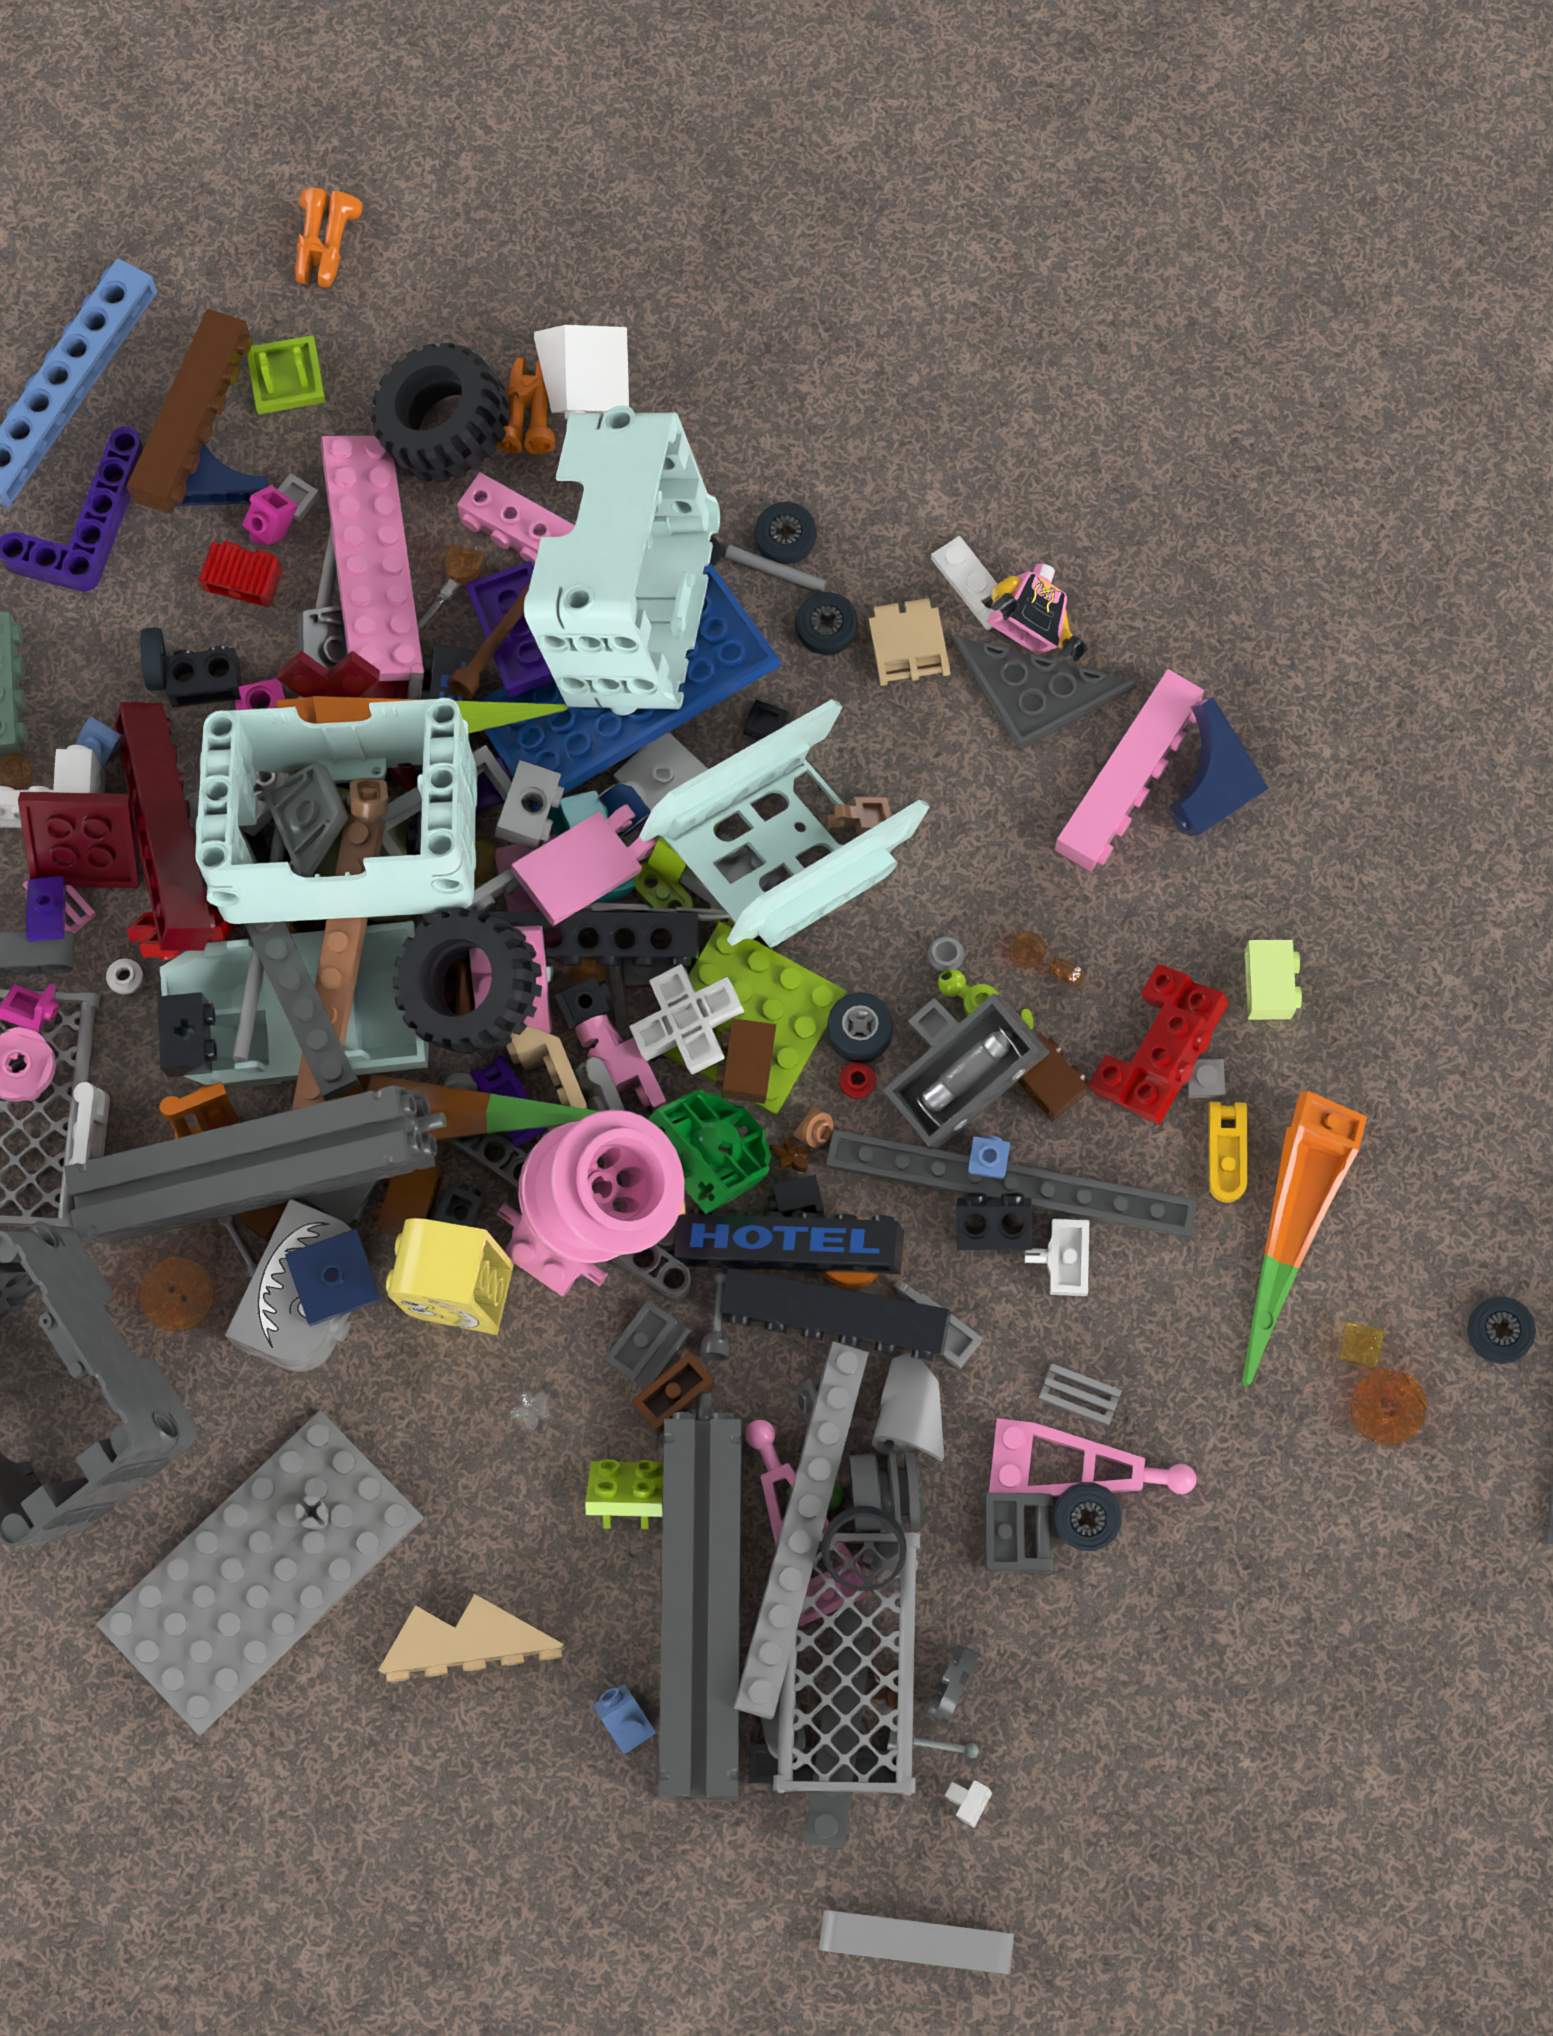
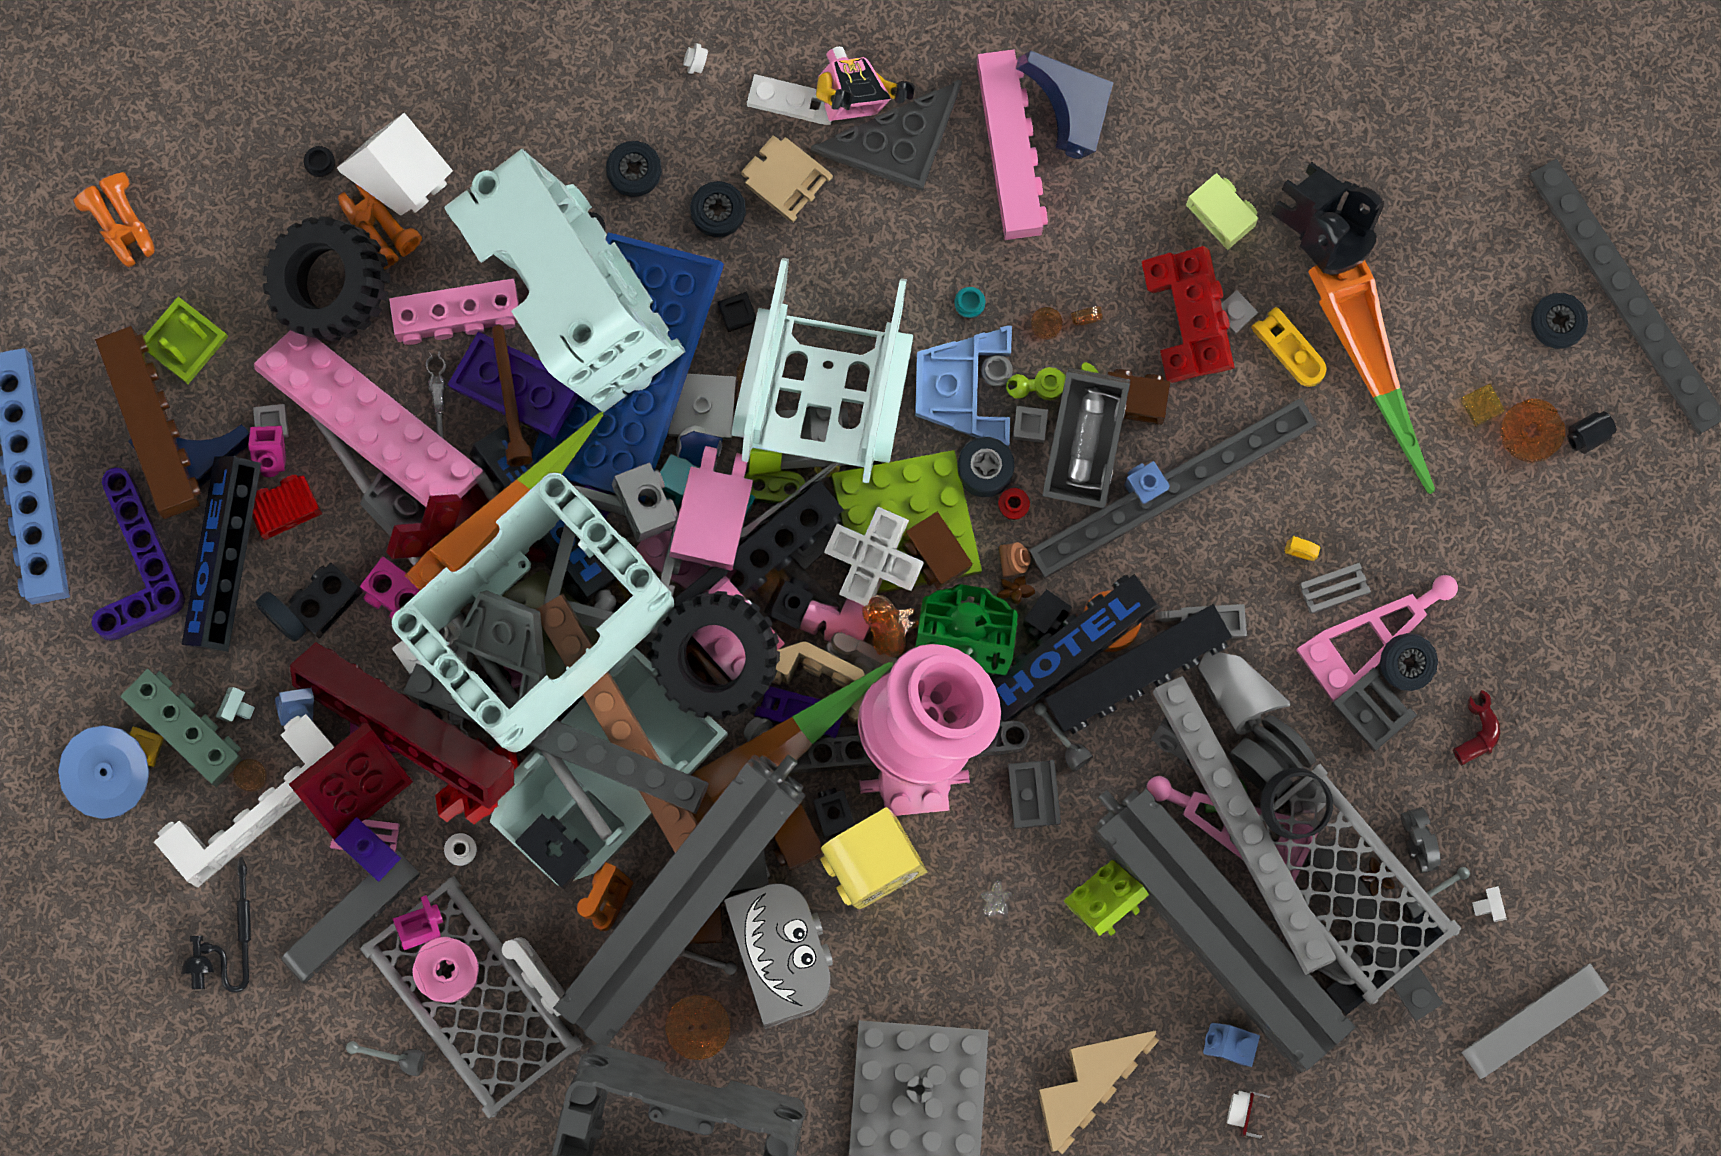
camera: 45 degrees left, 5 degrees up
dark blue plate [285,1228,382,1327] -> none
nougat plate [350,778,388,822] -> none
clear orange tile [445,544,485,584] -> none
reddish brown brick [632,1352,715,1436] -> none
light grey bar [725,545,827,593] -> none
nougat plate [826,797,891,835] -> none
black brick [956,1192,1032,1250] -> none
white plate [1024,1219,1089,1296] -> none
none -> black brick [181,456,261,652]
none -> light aqua tile [216,687,255,722]
none -> black plate [303,146,335,177]
none -> white plate [683,43,708,74]
none -> clear orange plate [862,595,919,658]
none -> light blue wing [915,326,1012,447]
none -> teal plate [954,287,986,318]
none -> white piece [1227,1091,1270,1139]
none -> black piece [1272,162,1384,275]
none -> yellow tile [1284,536,1320,561]
none -> dark red piece [1453,690,1500,766]
none -> black brick [1567,411,1617,454]

